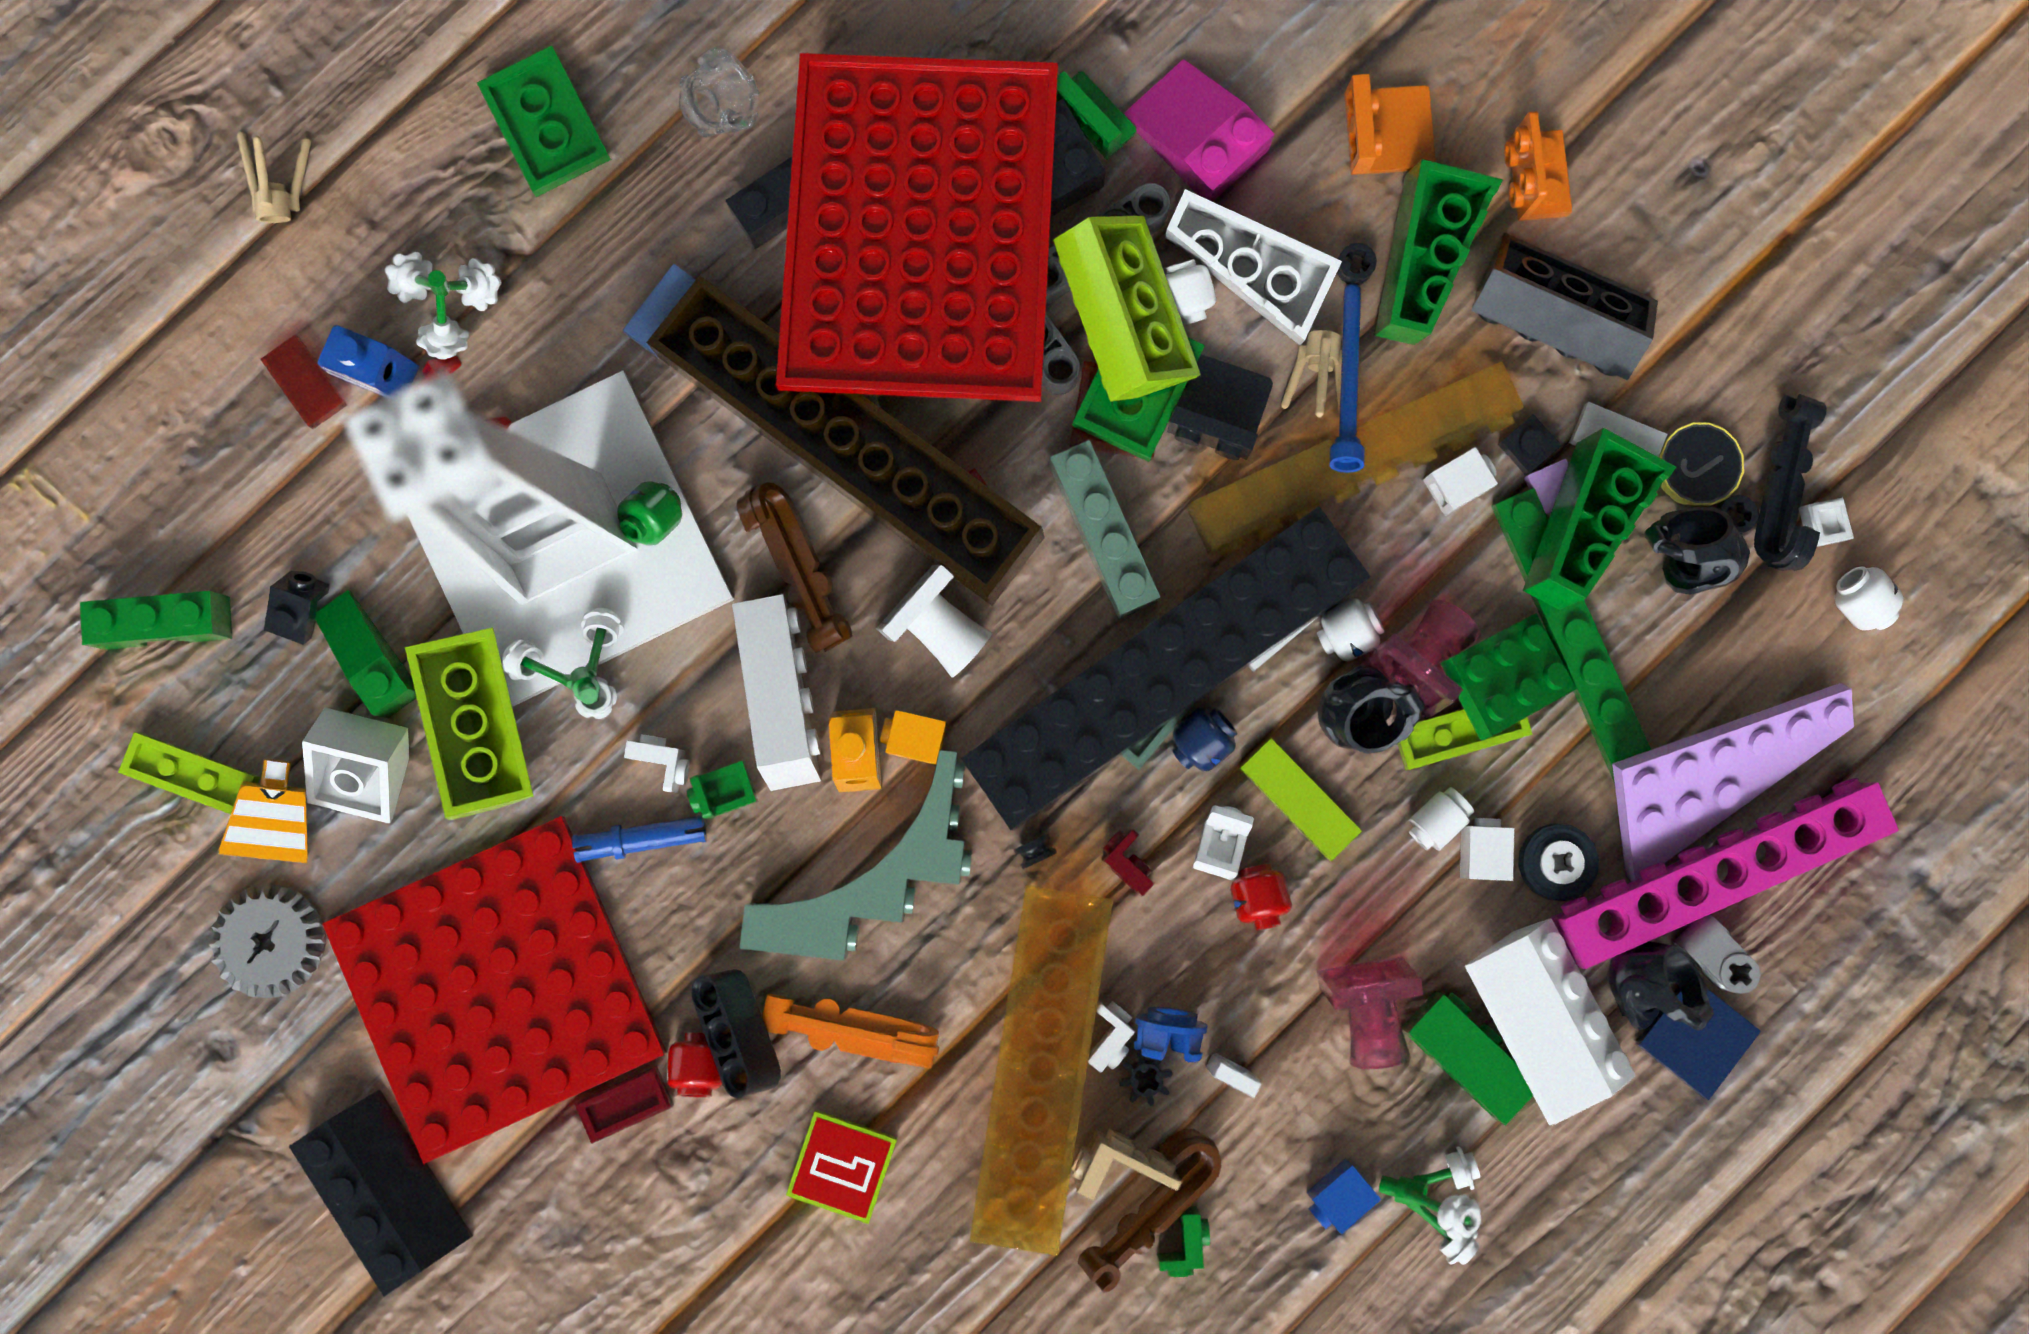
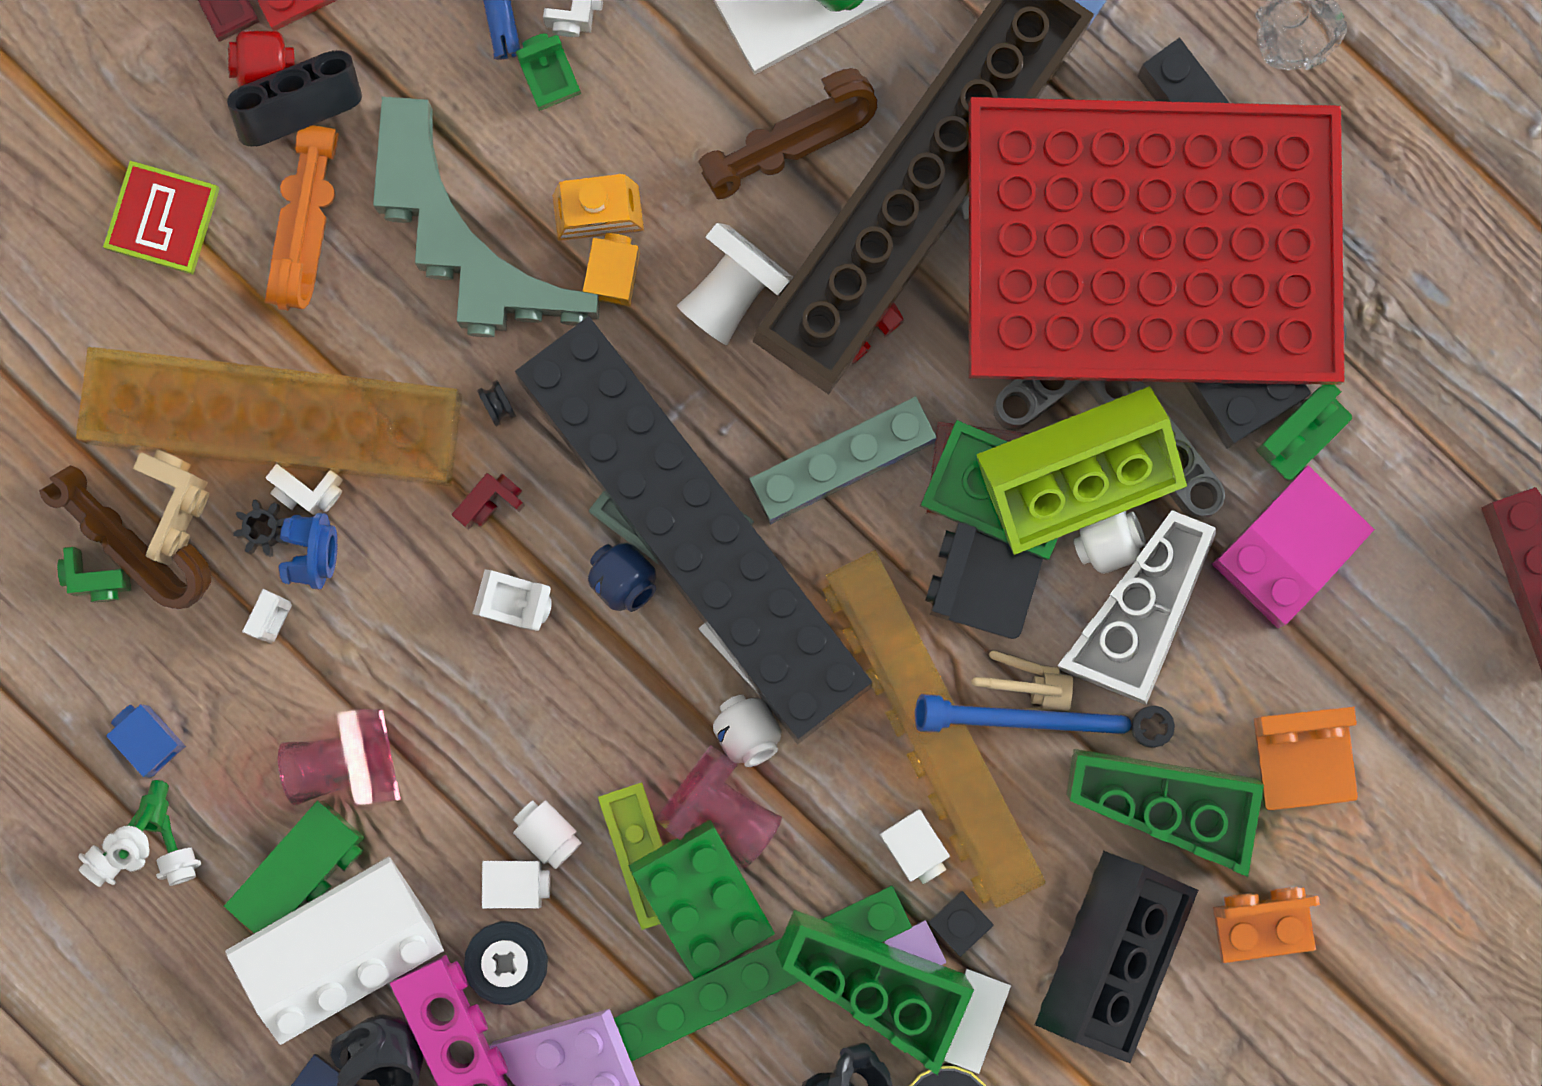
camera: 90 degrees right, 0 degrees up
white wedge [732,594,821,791] -> none
red head [1230,864,1292,931] -> none
lime tile [1239,738,1362,861] -> none
black helmet [1317,665,1425,754] -> none

